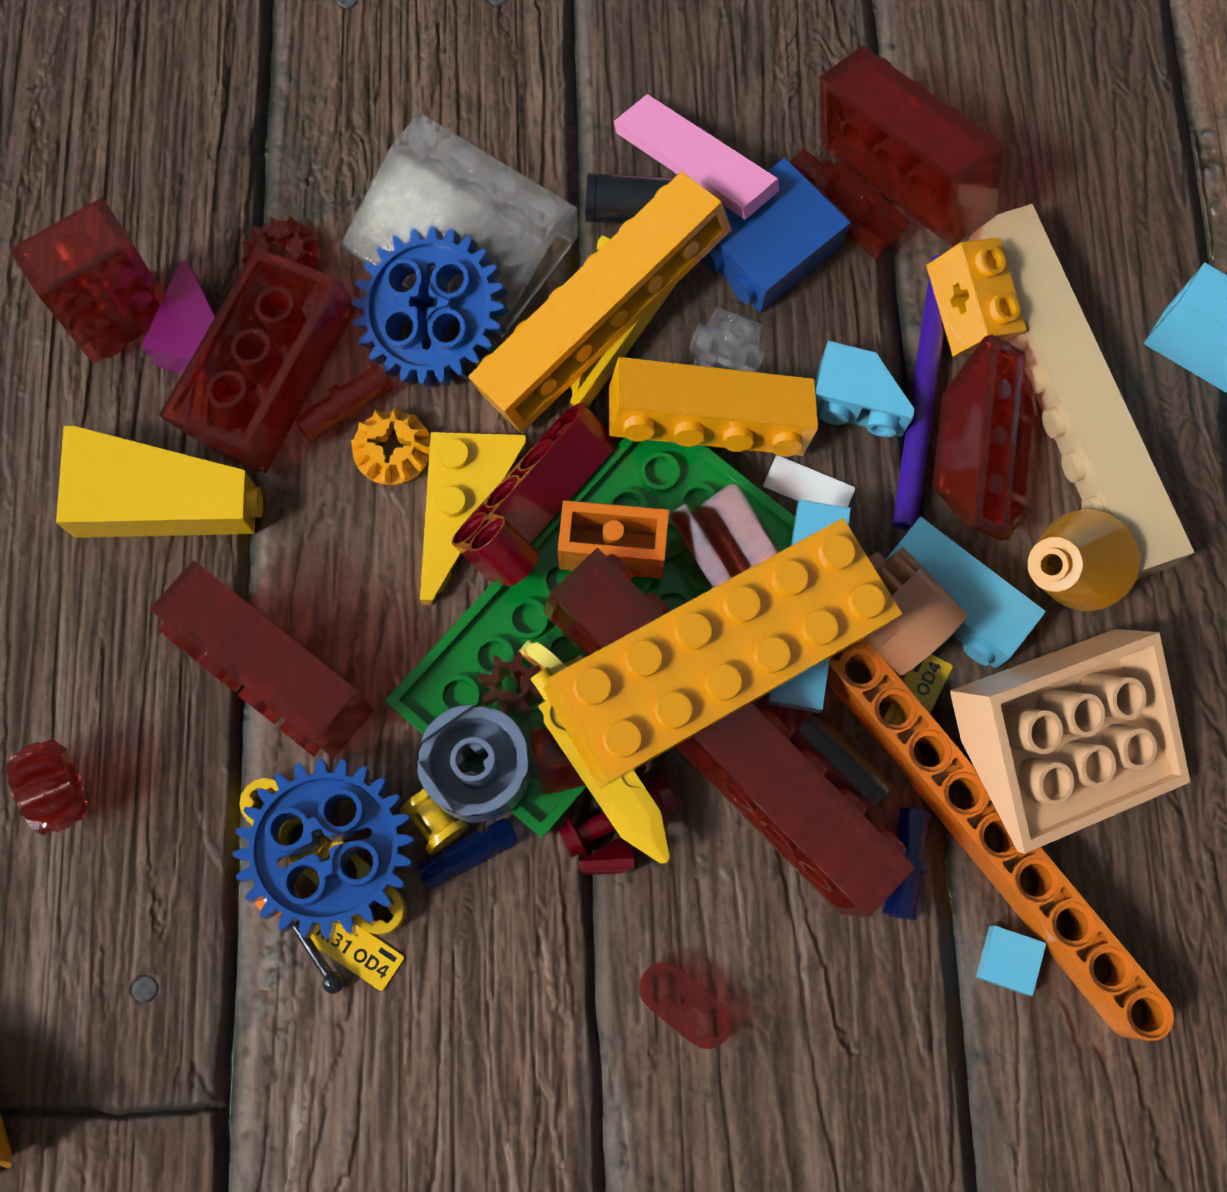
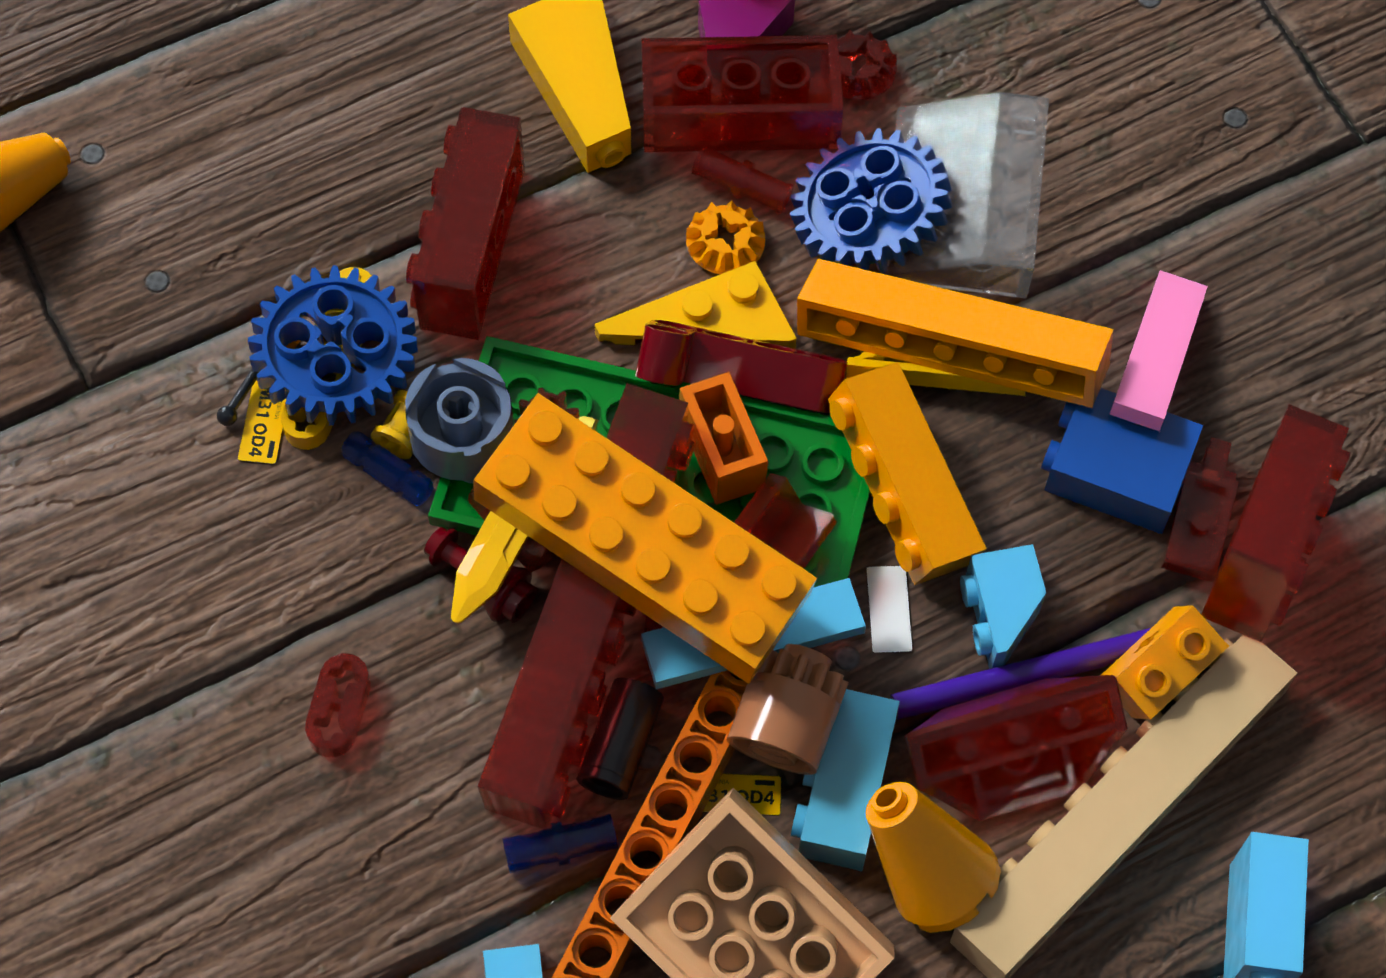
camera: 65 degrees right, 10 degrees down
clear red gear [5,739,89,836] -> none
dark red slope [579,837,634,876] -> none
black pin [585,173,674,224] -> none
clear brick [690,307,765,372] -> none

